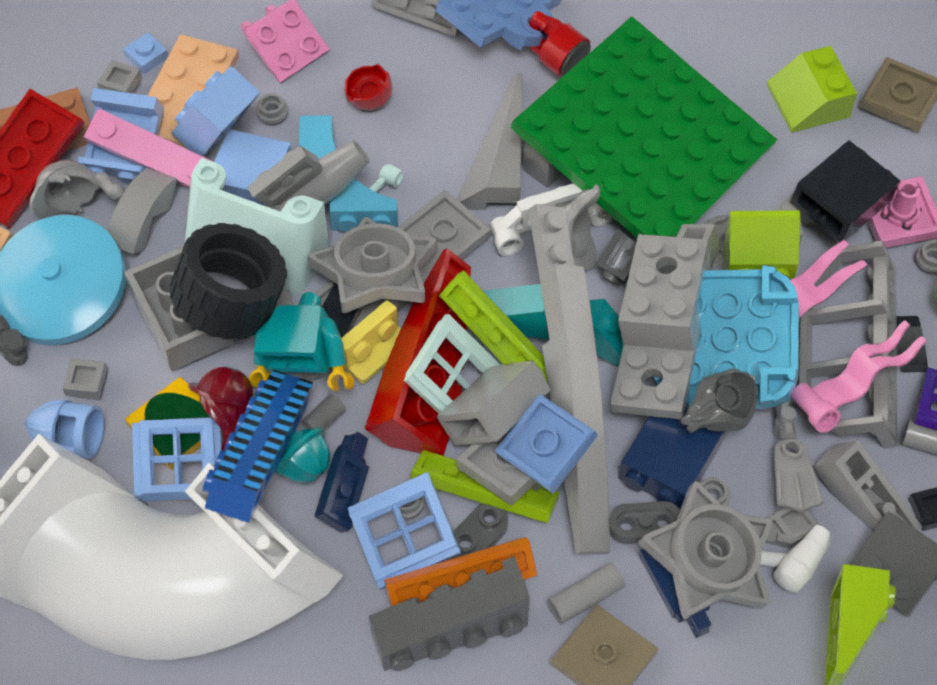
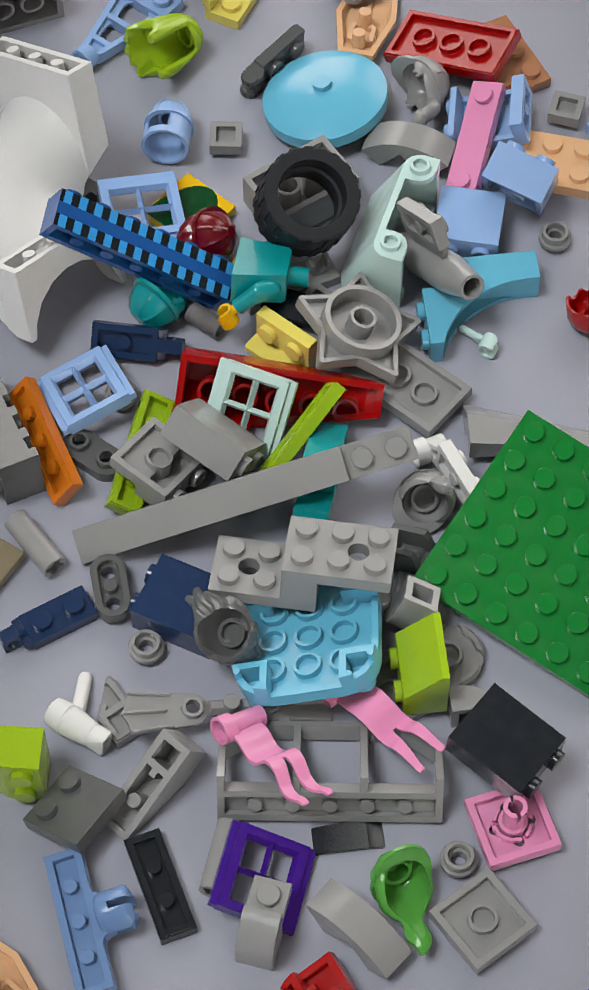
camera: 85 degrees right, 0 degrees up
medium blue plate [495,394,598,494] -> none
light grey plate [639,481,773,619] -> none

